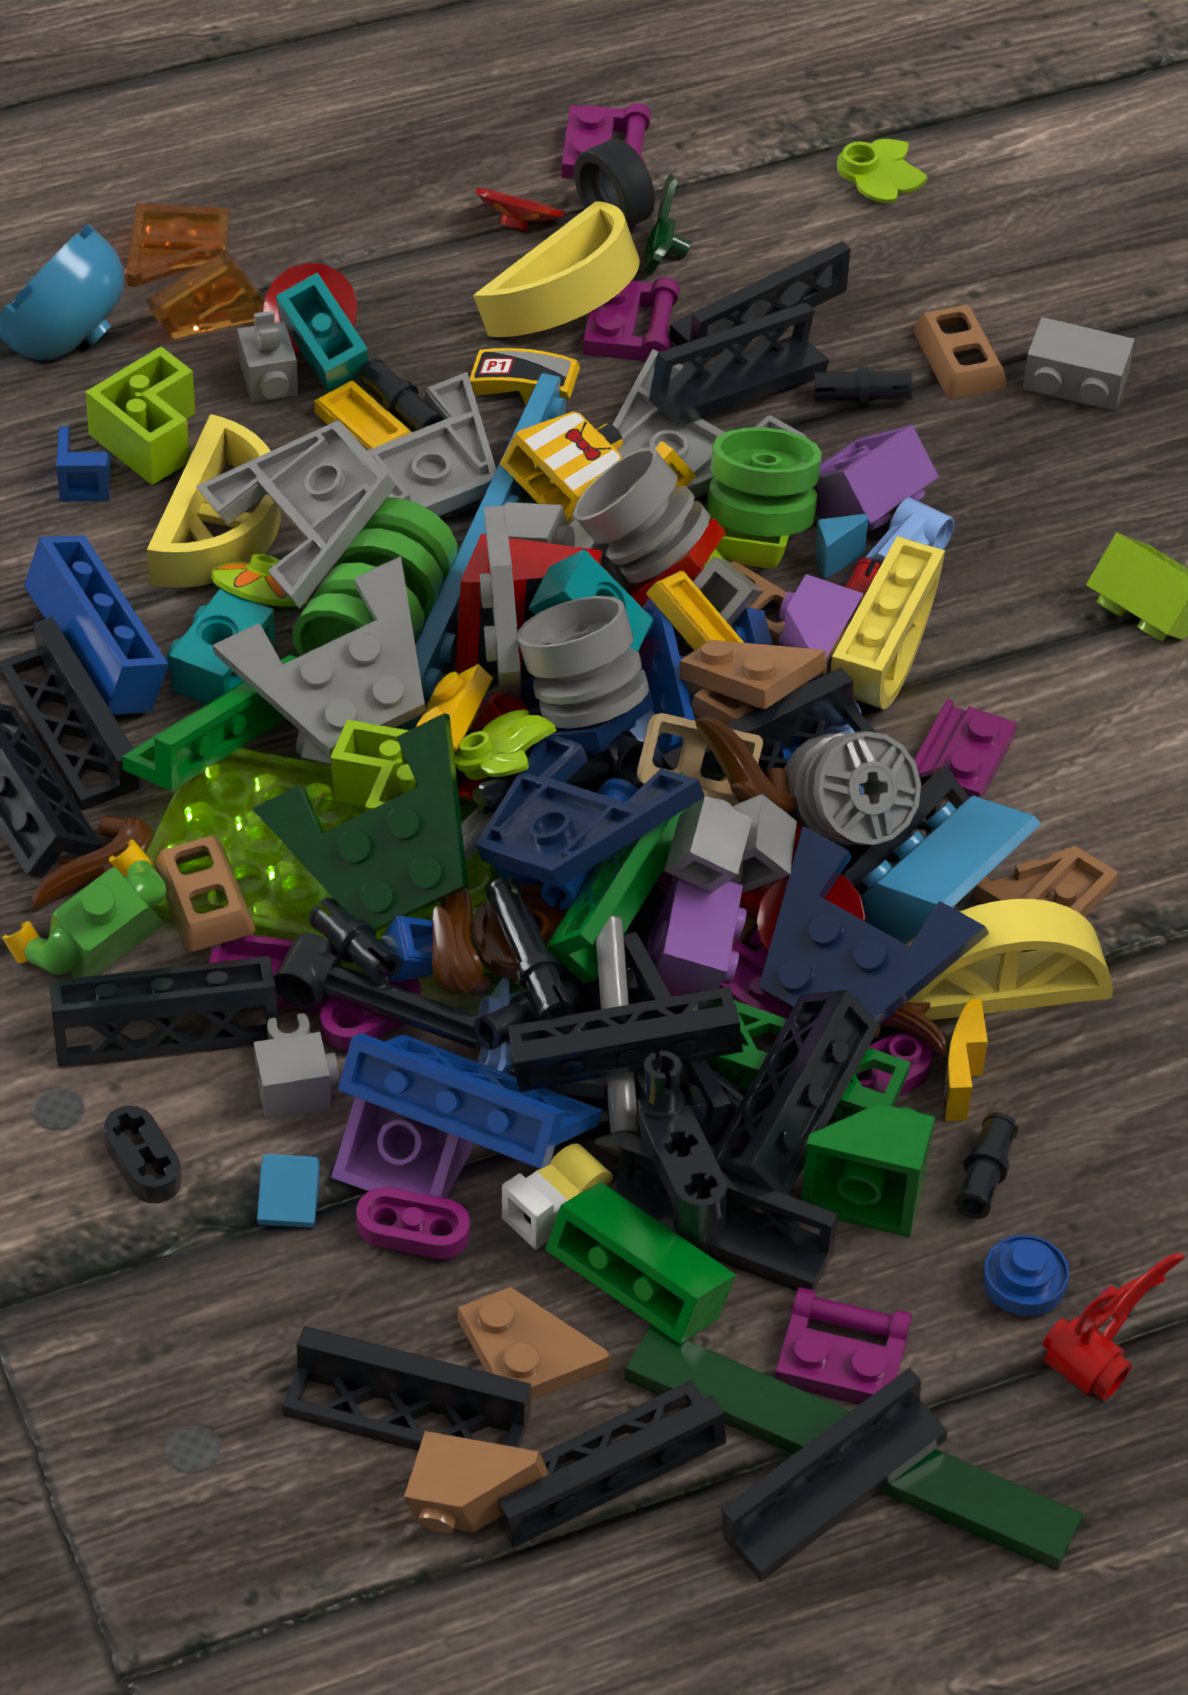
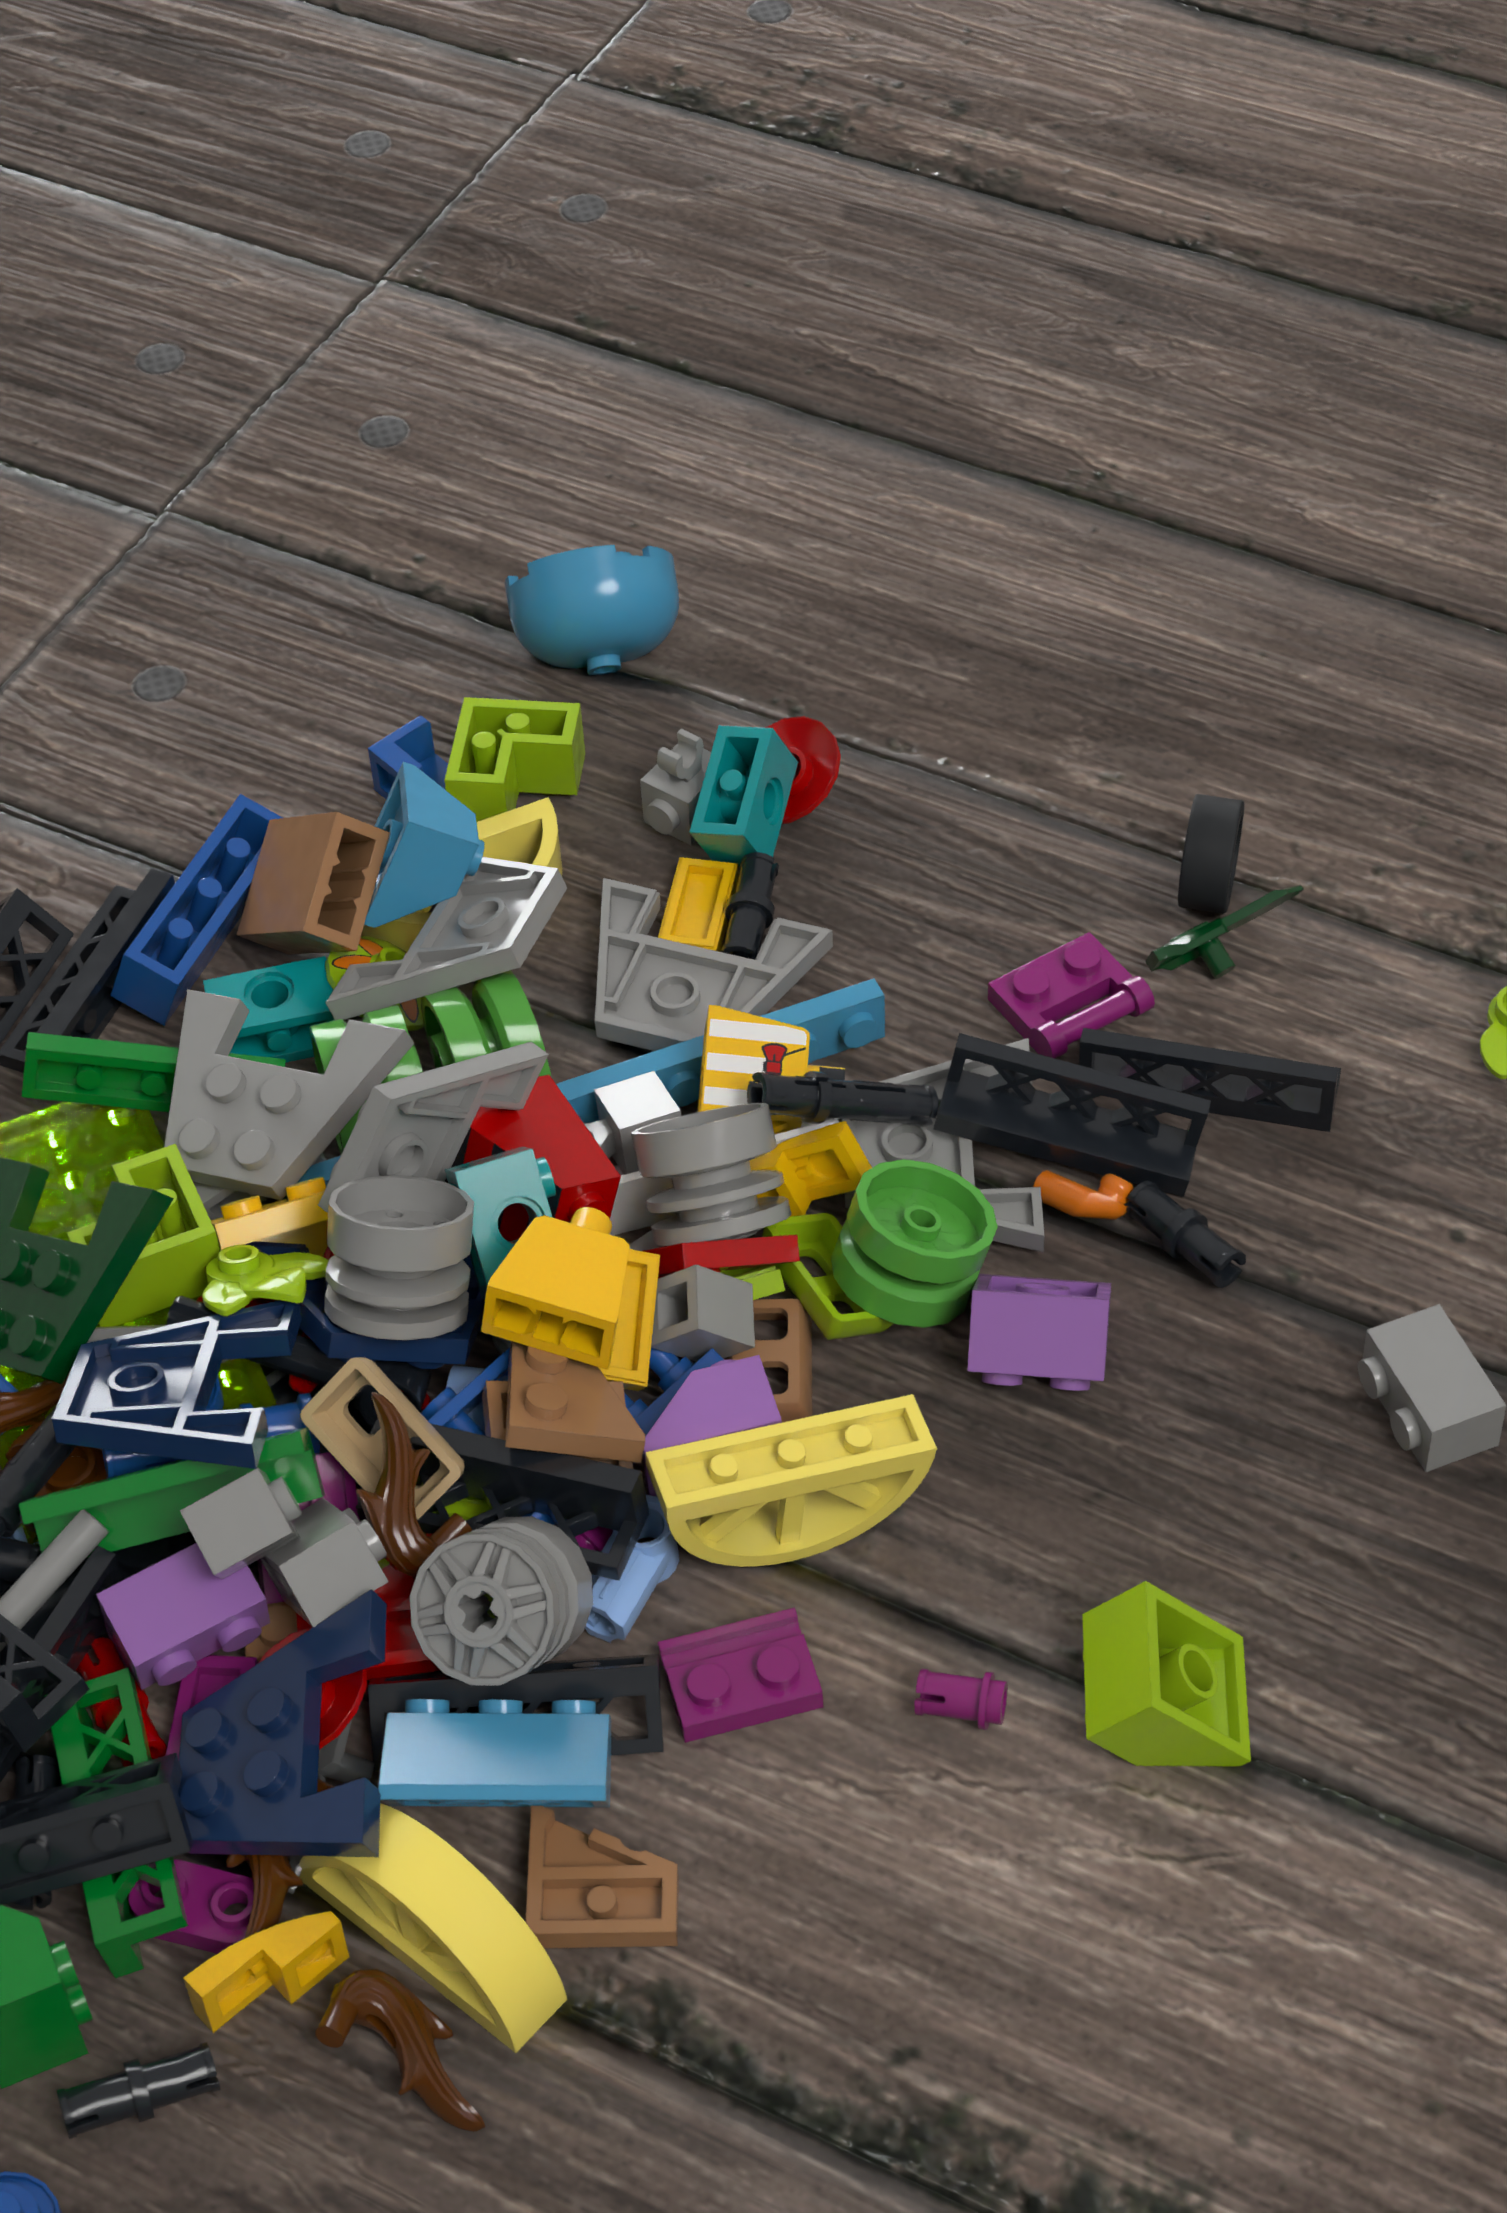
camera: 55 degrees right, 0 degrees up
clear orange wing [126,203,231,287] -> none
clear orange wing [146,249,265,339] -> none
slope [469,348,580,405] -> none
light yellow window [473,201,640,337] -> none
red dish [475,187,565,230] -> none
magenta plate [562,103,651,179] -> none
dark azure slope [815,514,868,579] -> none
light blue piece [865,497,954,574] -> none
medium nougat piece [913,305,1007,399] -> none
none -> medium nougat brick [237,812,390,955]
none -> reddish brown piece [315,1969,485,2132]
none -> dark azure slope [364,762,484,928]
none -> yellow torso [481,1207,630,1370]
none -> black pin [747,1071,938,1127]
none -> magenta pin [914,1668,1008,1730]
none -> orange arm [1033,1170,1134,1220]

